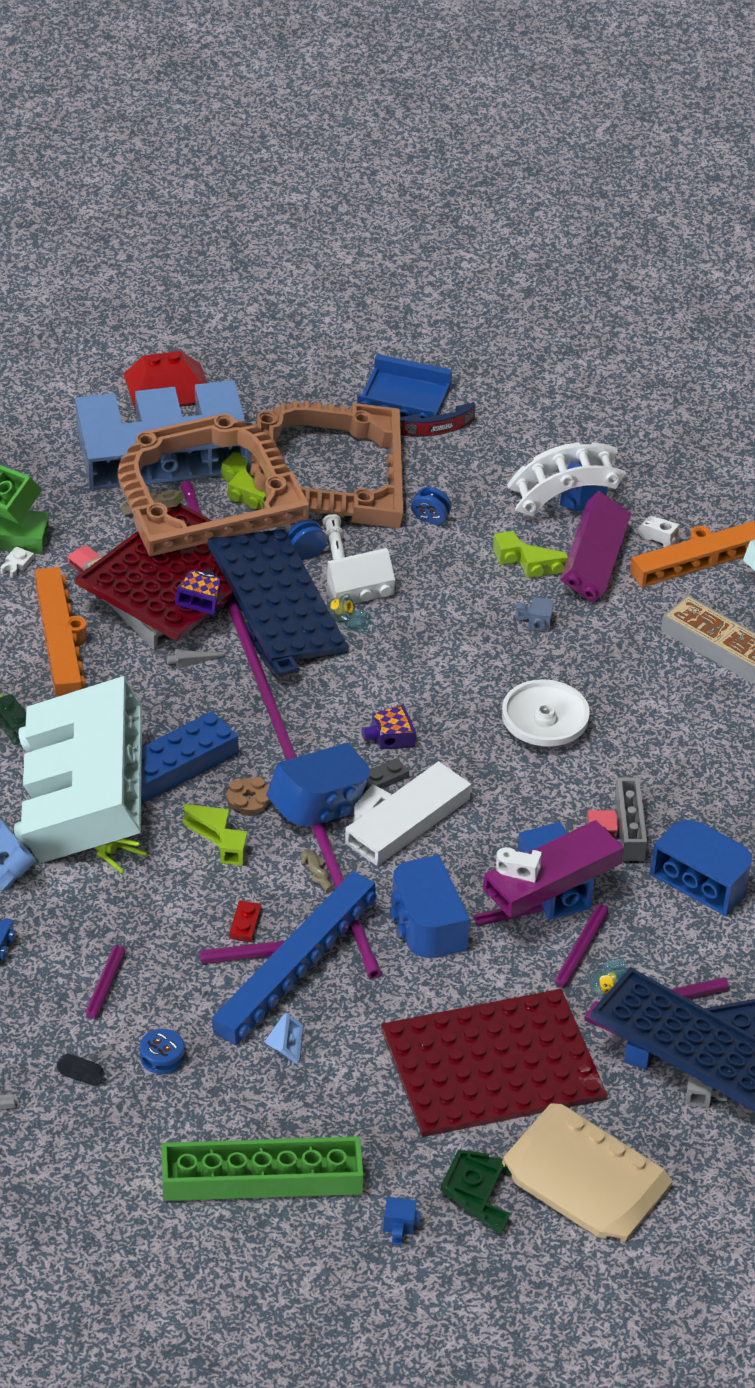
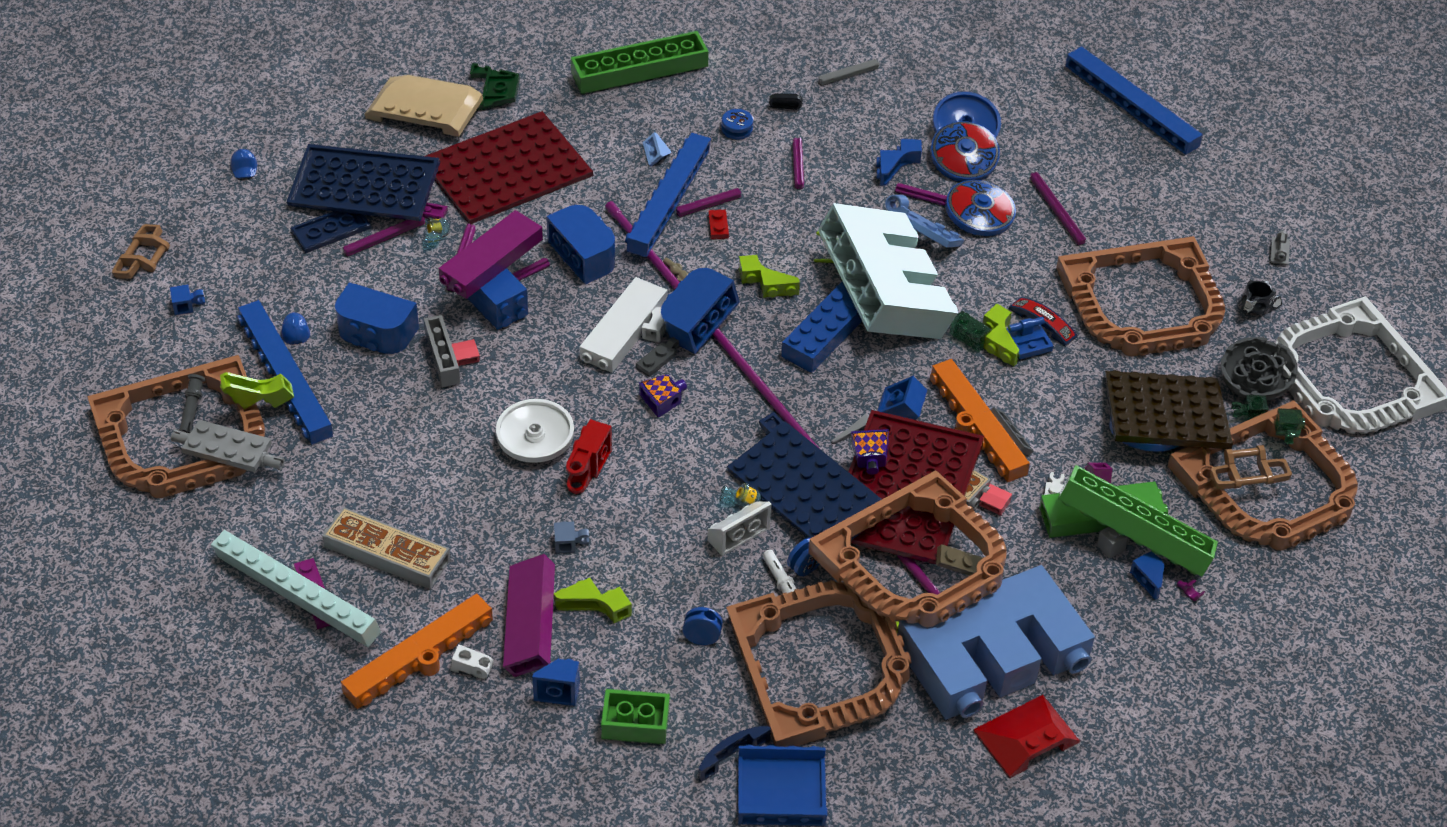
camera: 165 degrees right, 5 degrees up
medium nougat plate [227,777,271,816] -> none
blue brick [383,1197,421,1246] -> none
white leg [496,847,542,883] -> none
white fence [507,442,626,517] -> none
none -> red brick [566,419,612,494]
none -> bright green brick [601,689,670,744]
none -> blue slope [877,376,927,420]
none -> dark grey plate [991,407,1034,456]

